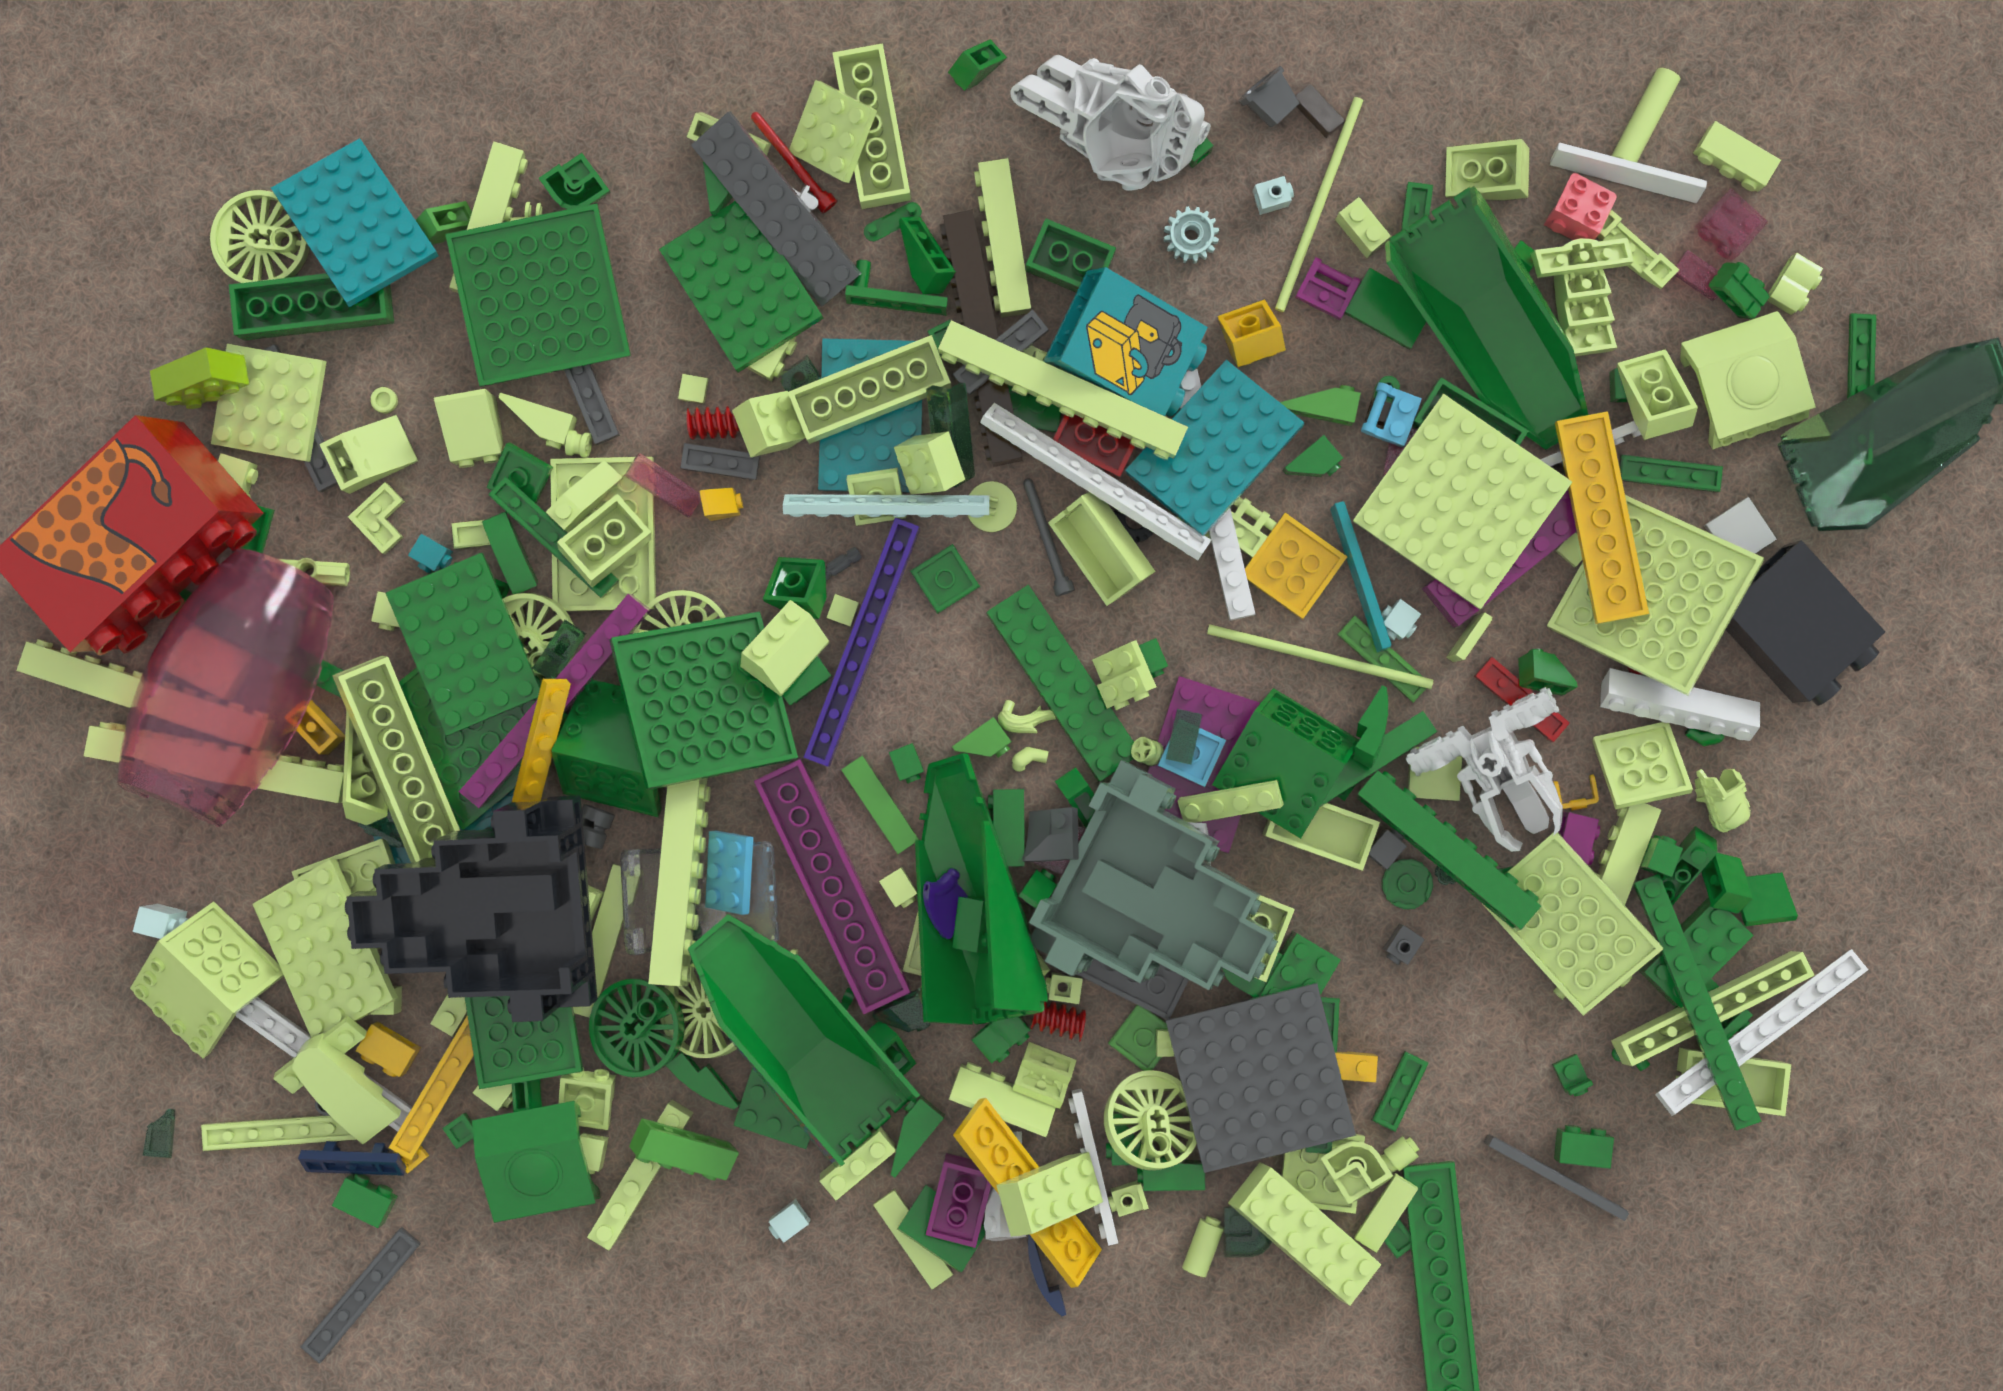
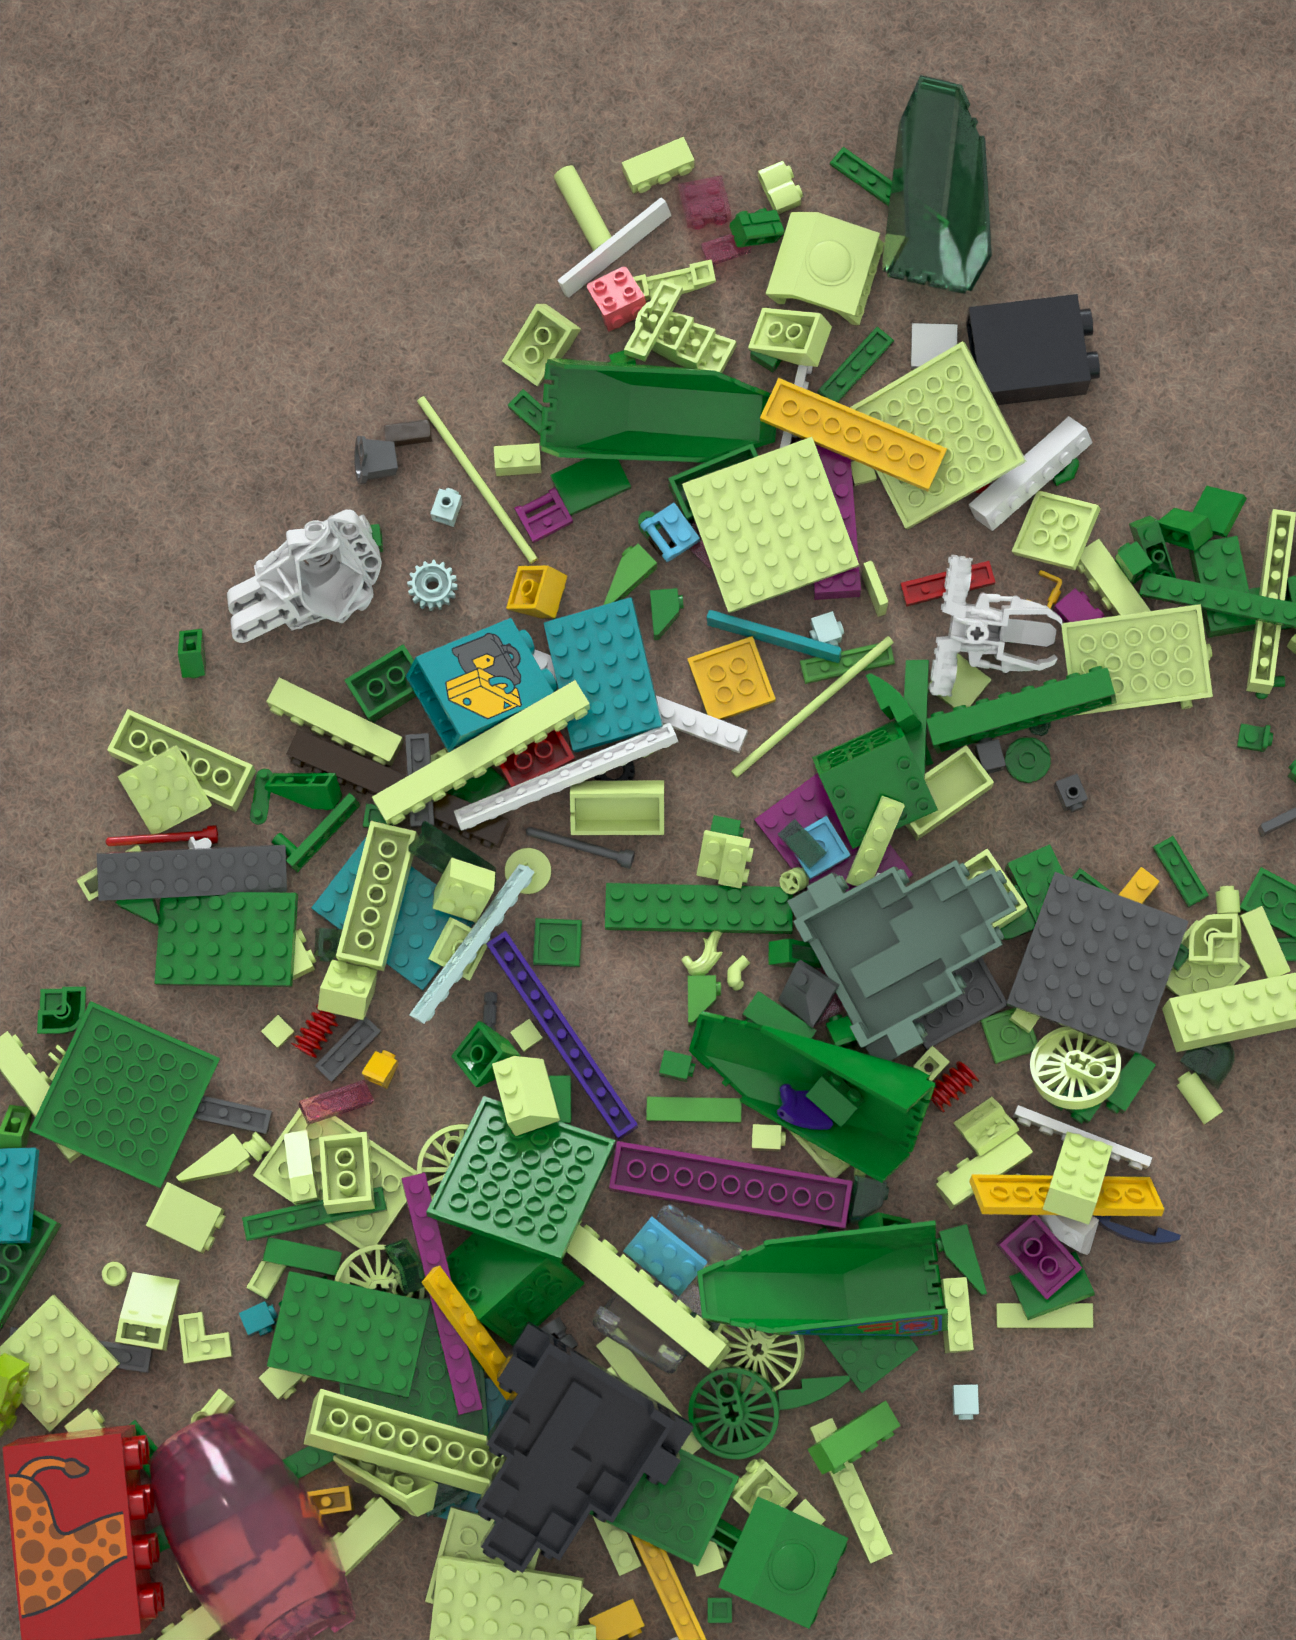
camera: 55 degrees left, 10 degrees down
green tile [486,442,553,504] -> none
green brick [971,1016,1030,1064] -> none
yellowish green brick [1108,1180,1149,1217] -> none
yellowish green plate [1231,497,1277,558] -> none
green slope [1518,649,1578,696] -> none
yellowish green helmet [1695,769,1751,832] -> none

